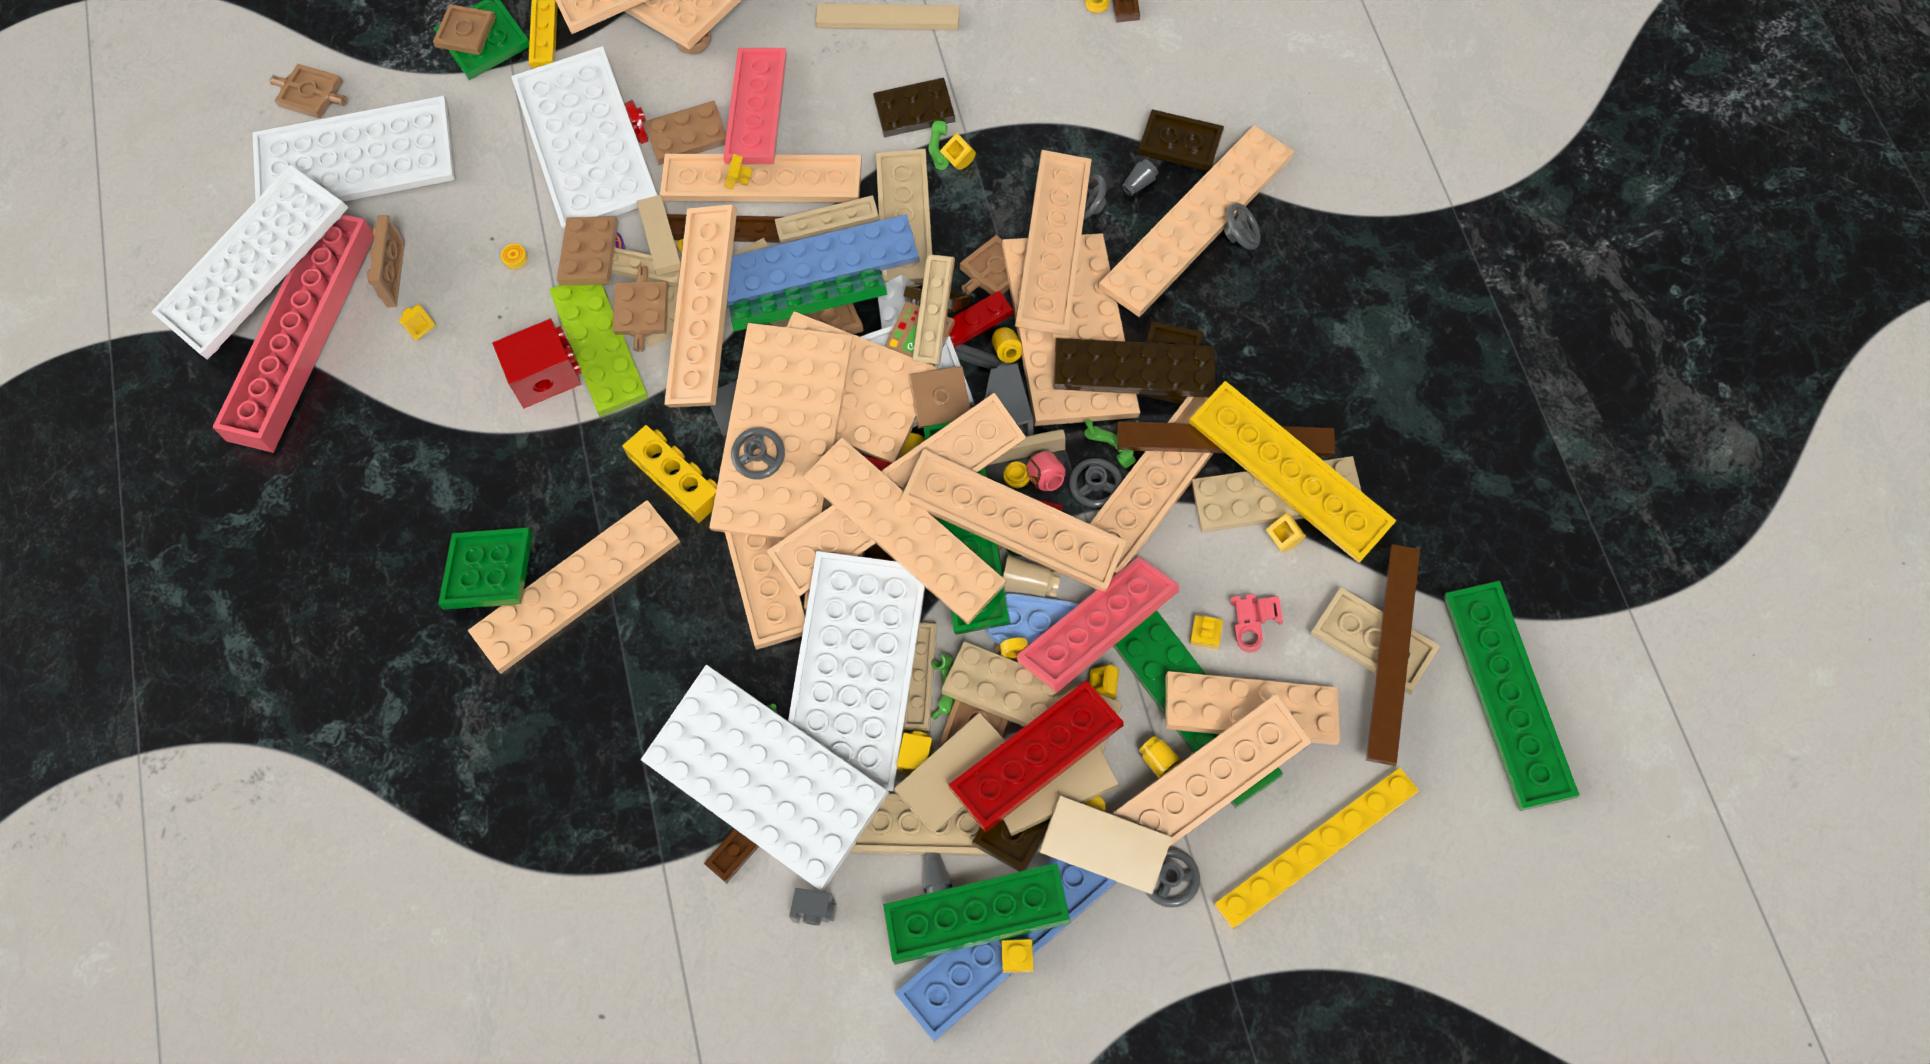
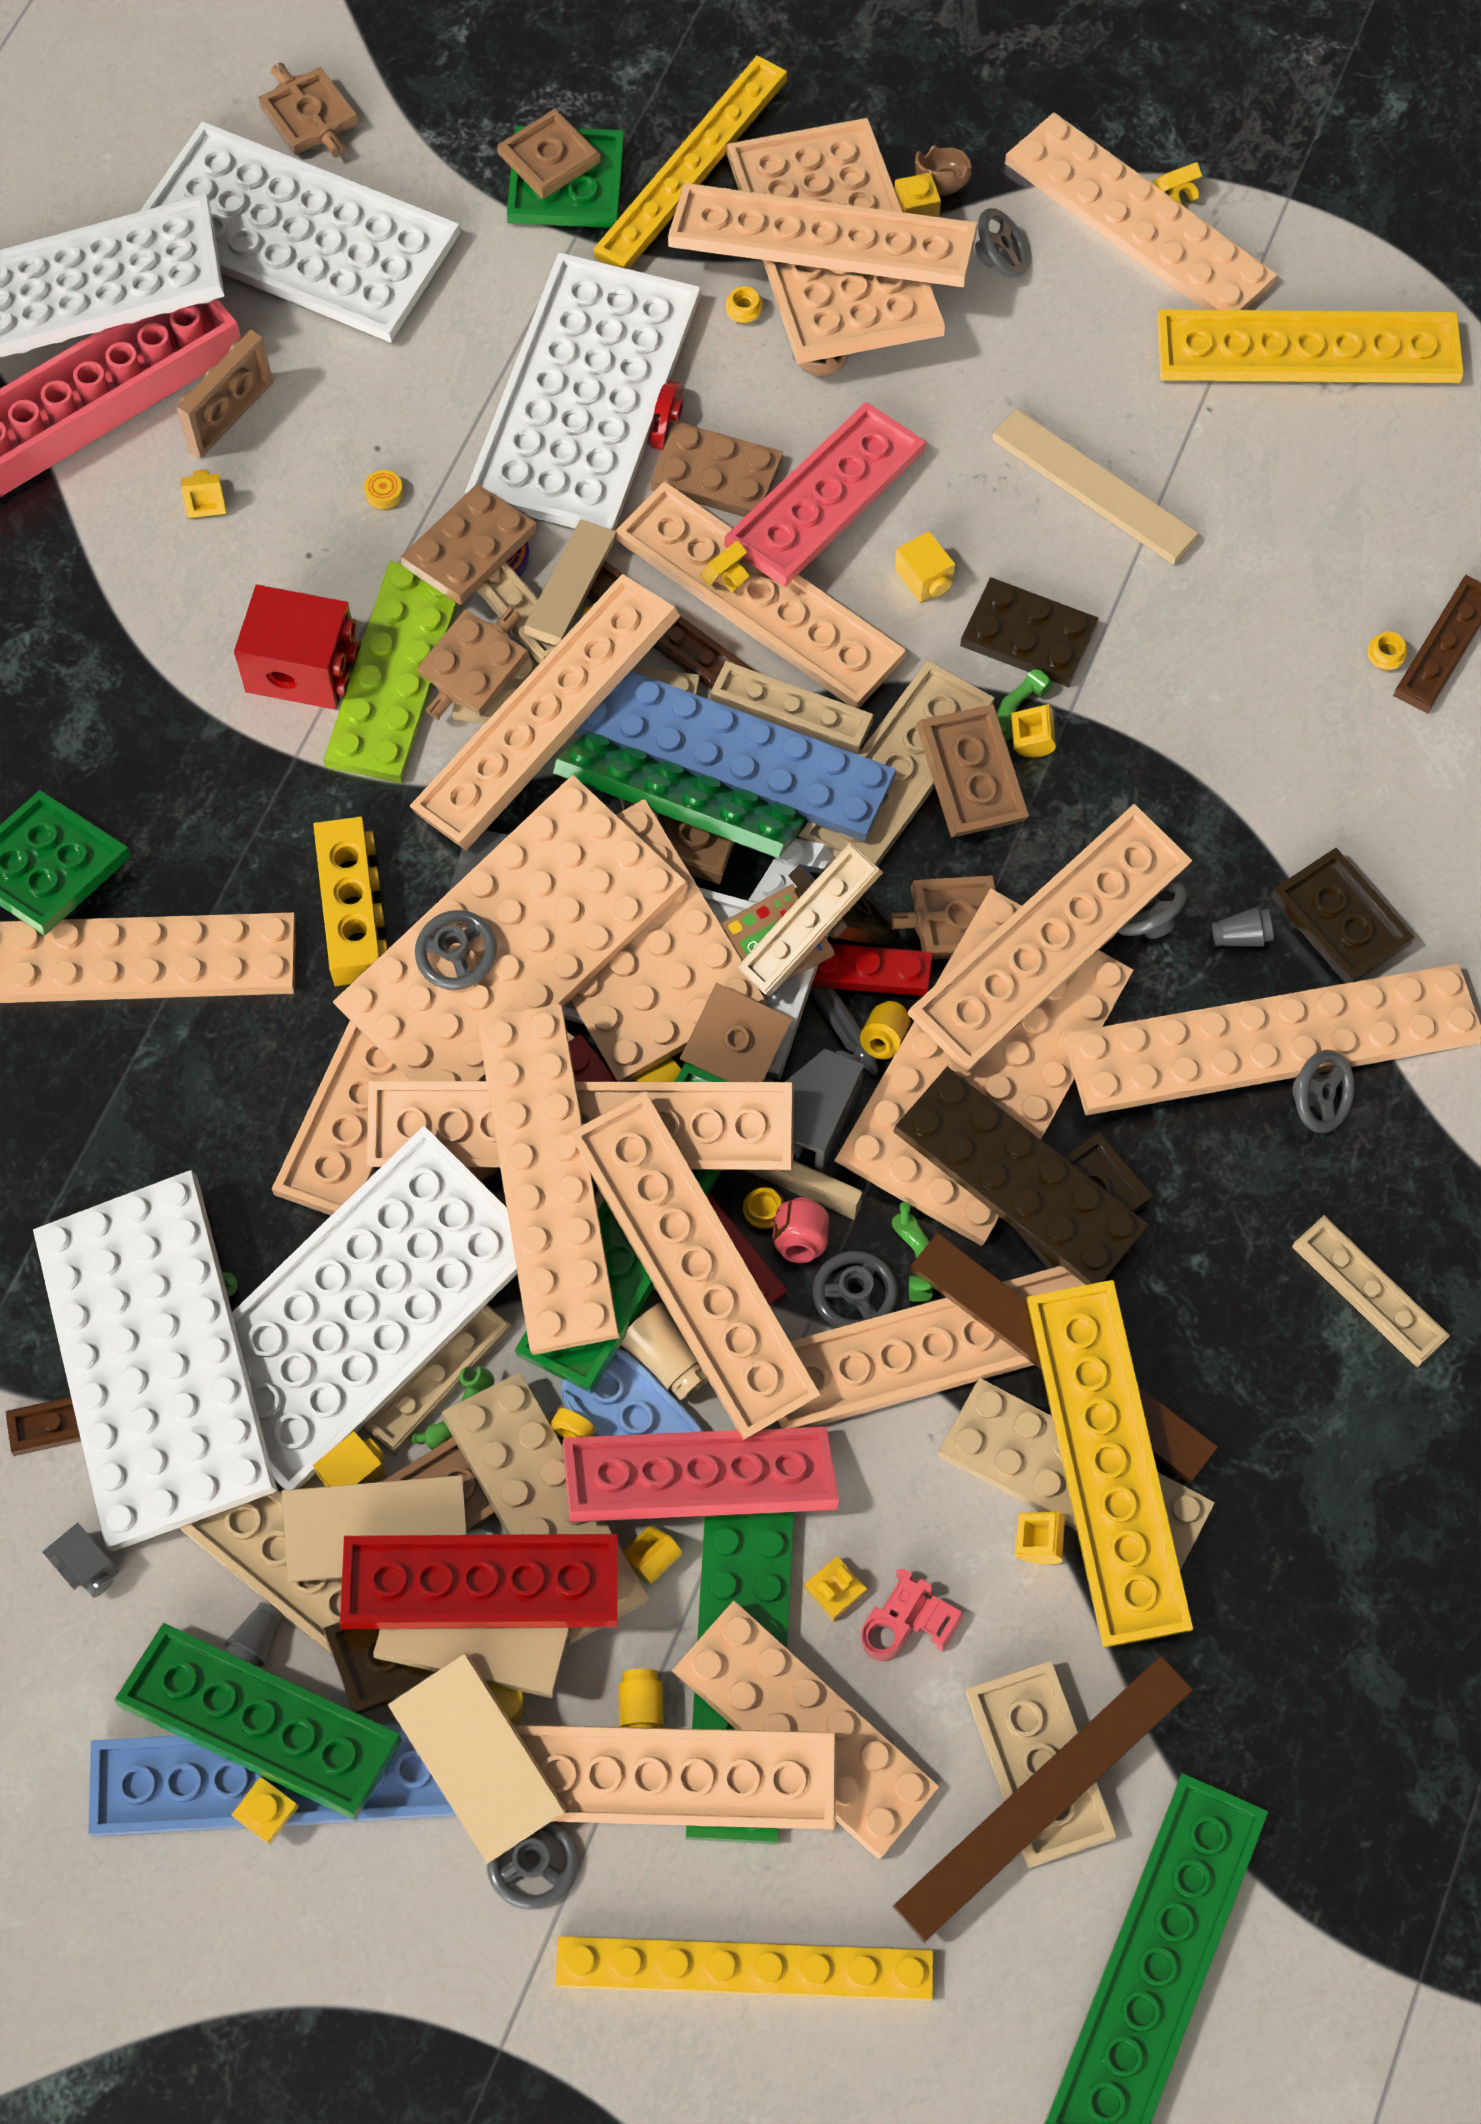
camera: 30 degrees right, 0 degrees up
none -> yellow plate [725,286,763,323]
none -> yellow brick [895,531,955,603]
none -> medium nougat plate [916,704,1029,838]
none -> tan tile [1292,1216,1450,1368]

